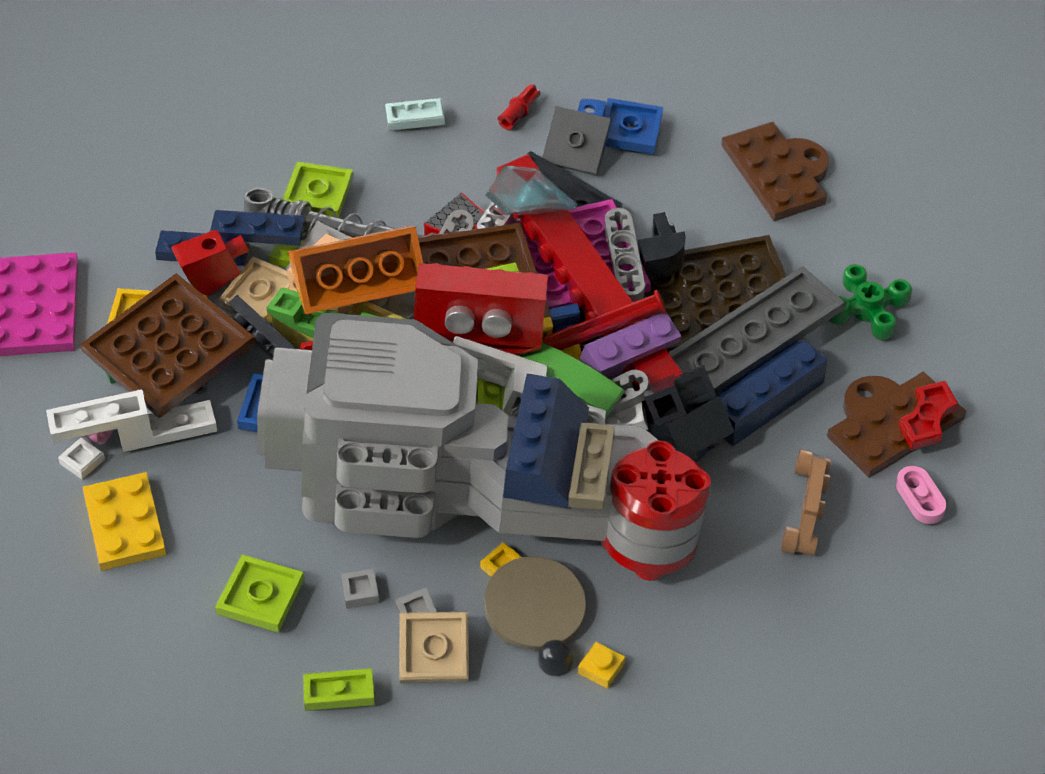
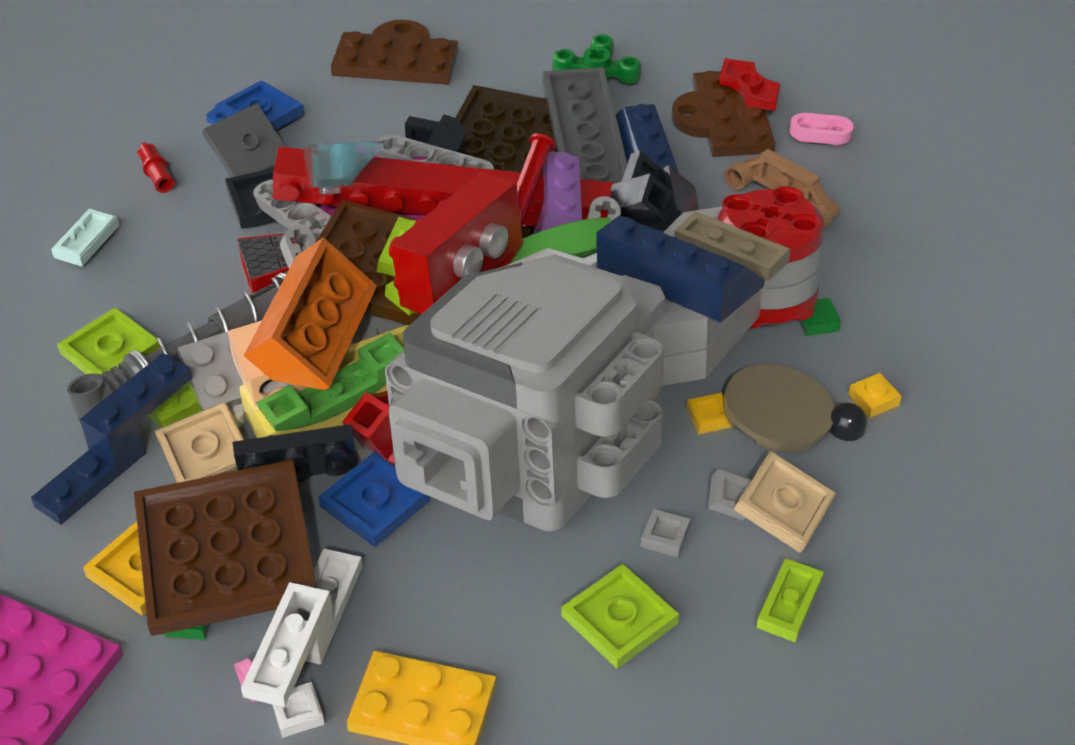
camera: 60 degrees left, 5 degrees down
red torso [171,230,249,297] -> none
none -> green tile [799,298,841,336]

